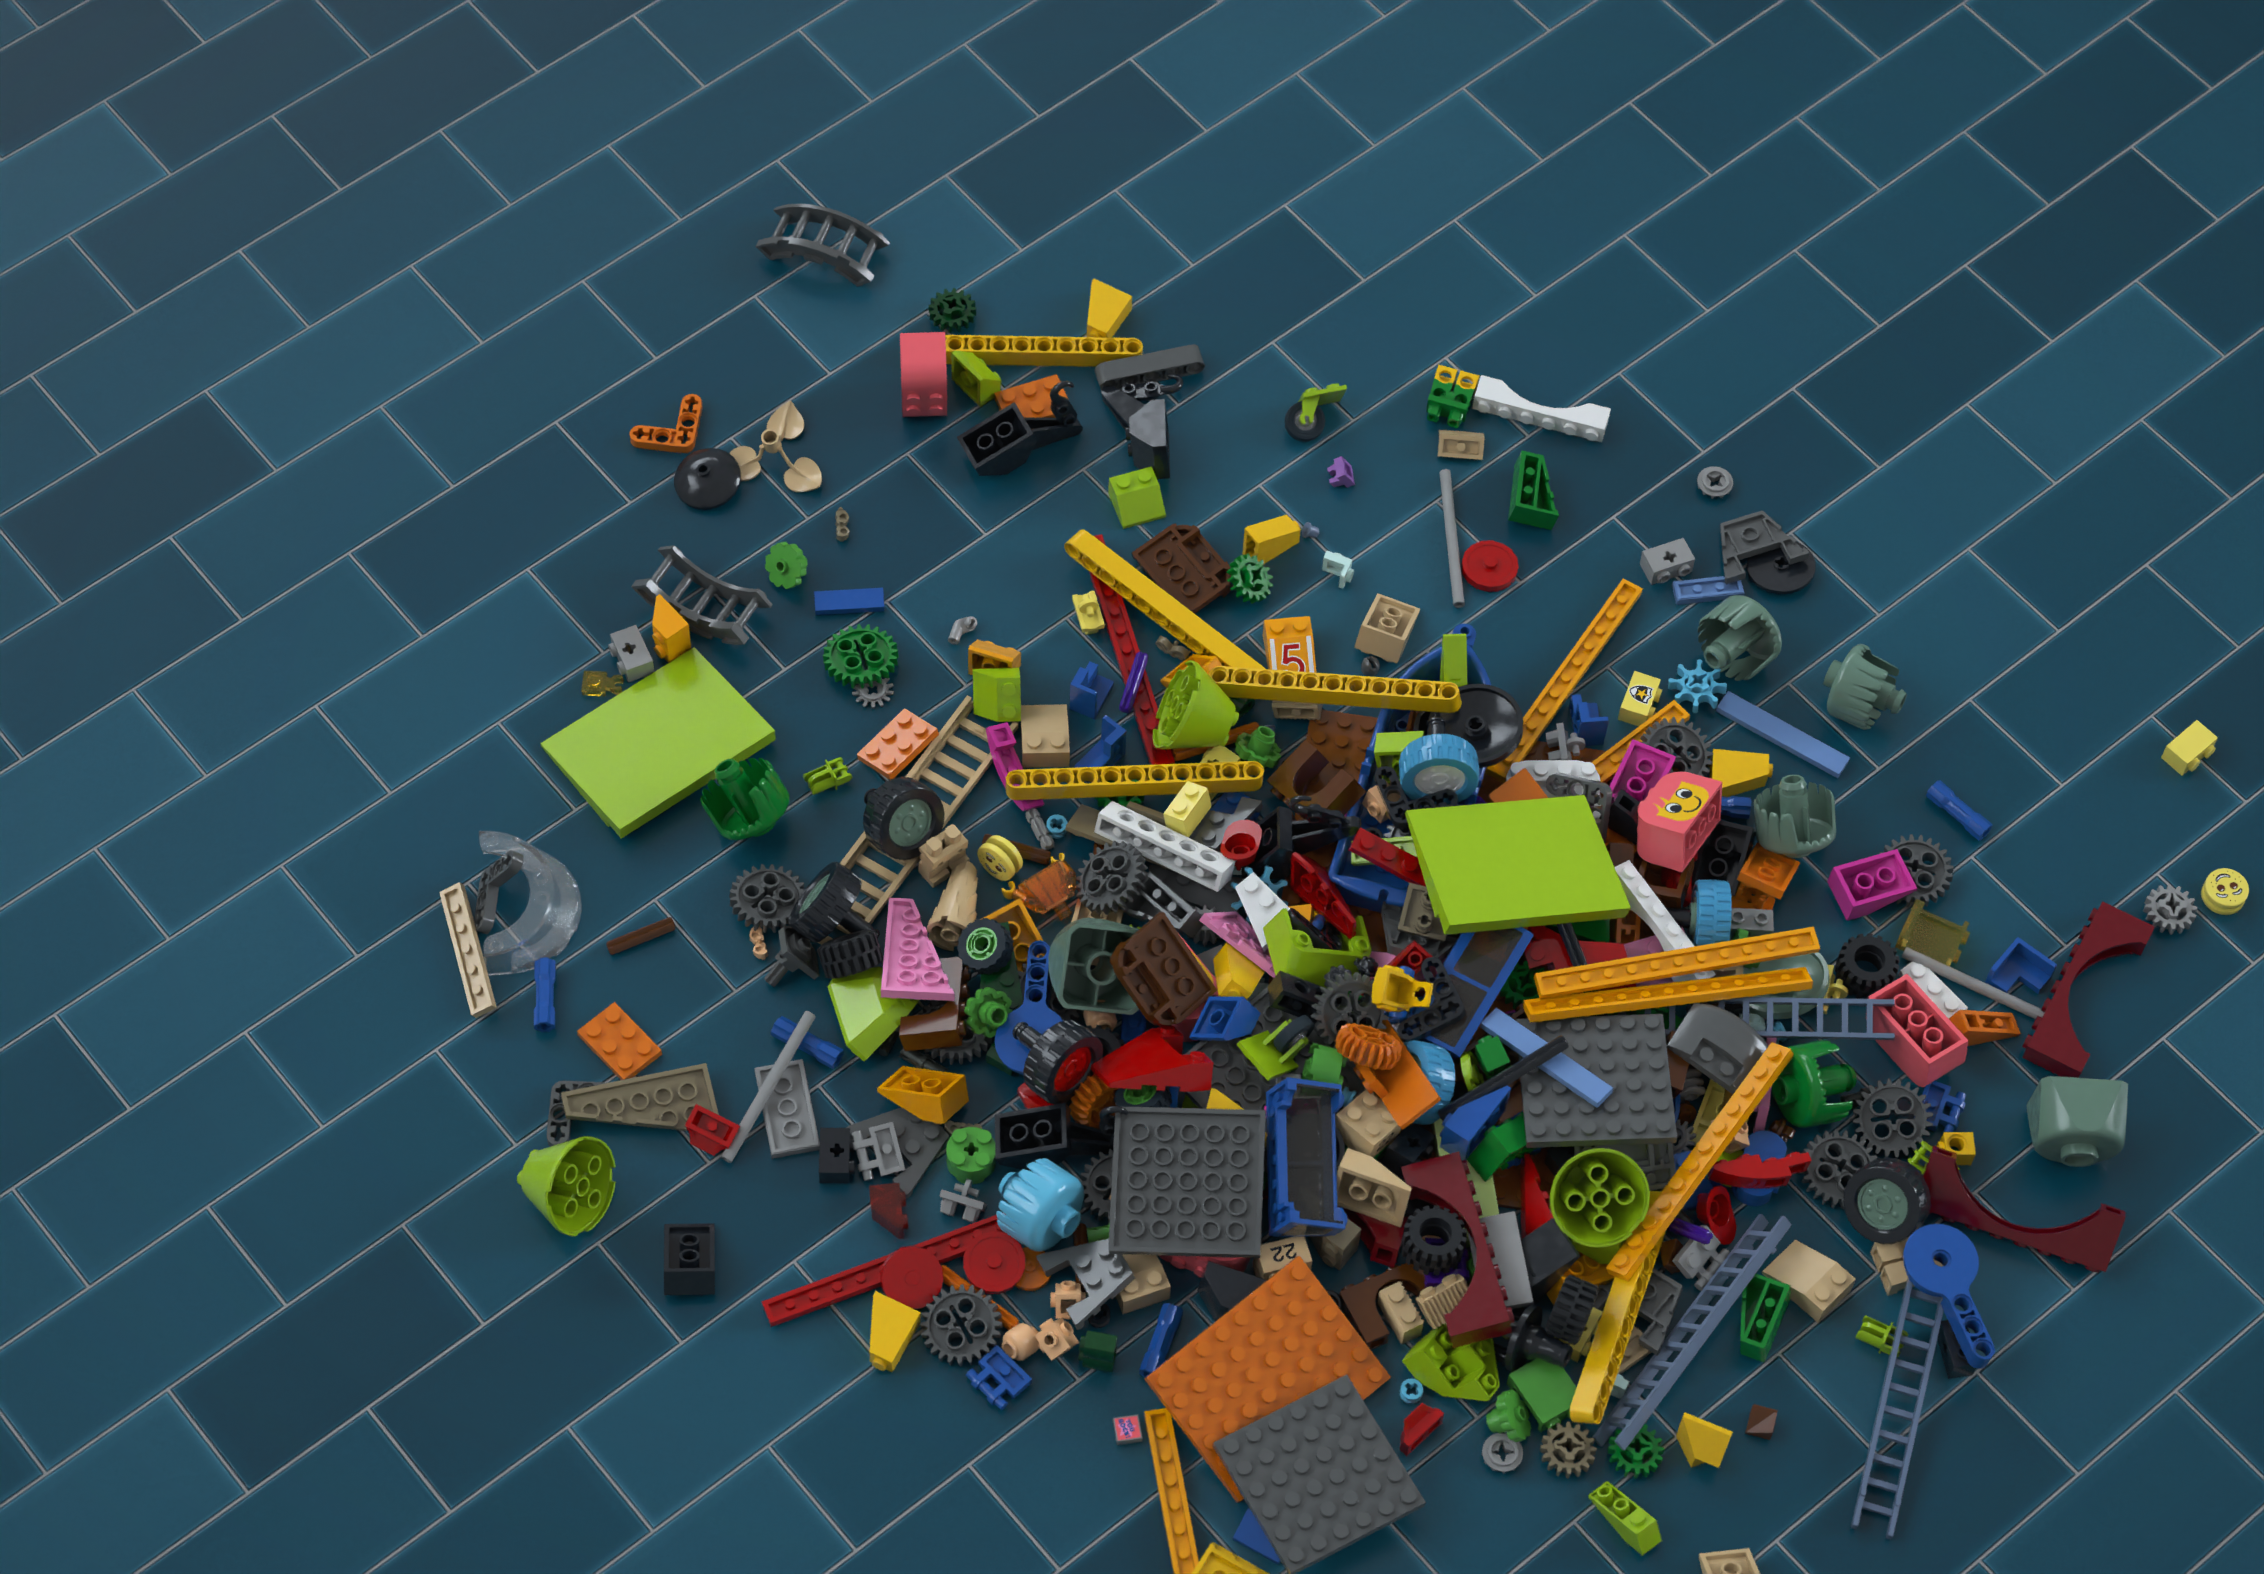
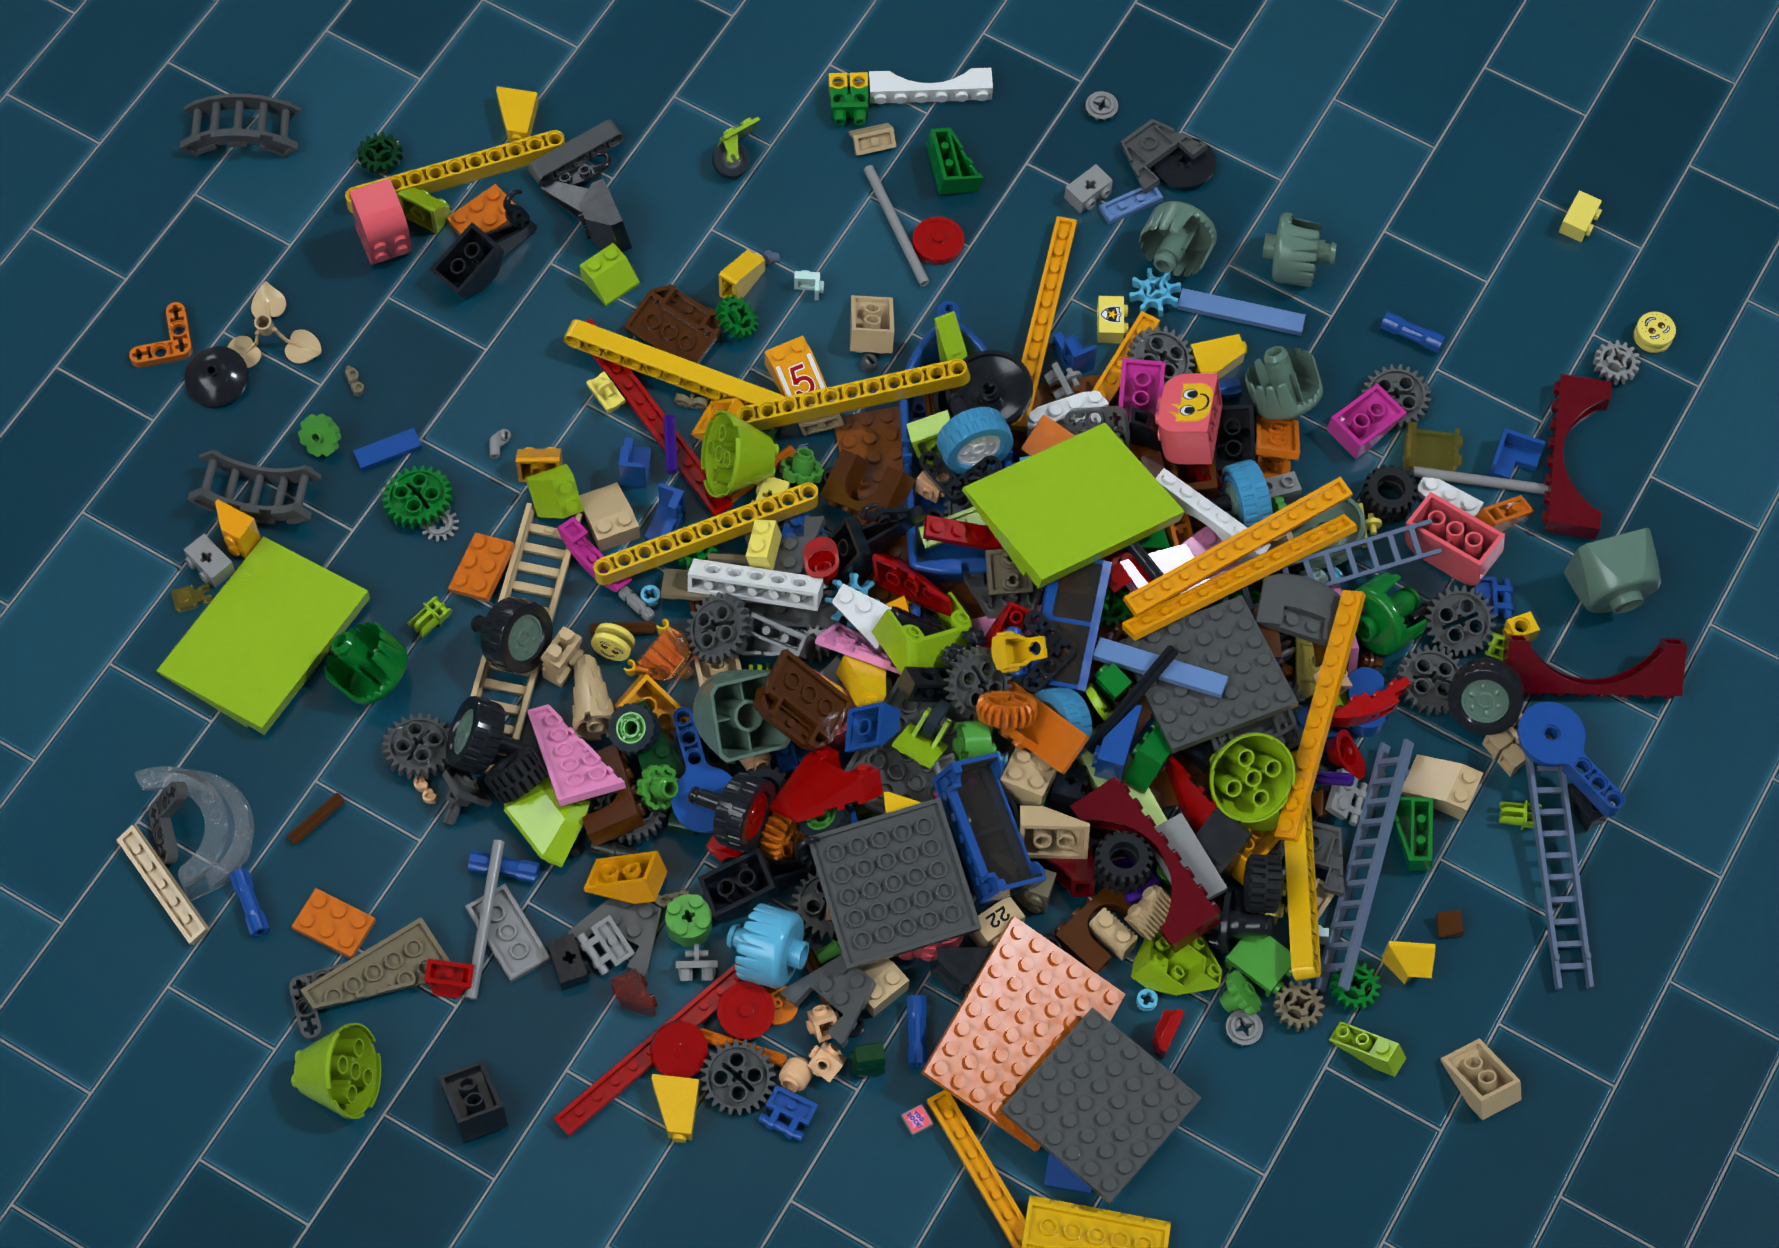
camera: 20 degrees left, 5 degrees up
medium lavender tile [1327,456,1355,488] -> none

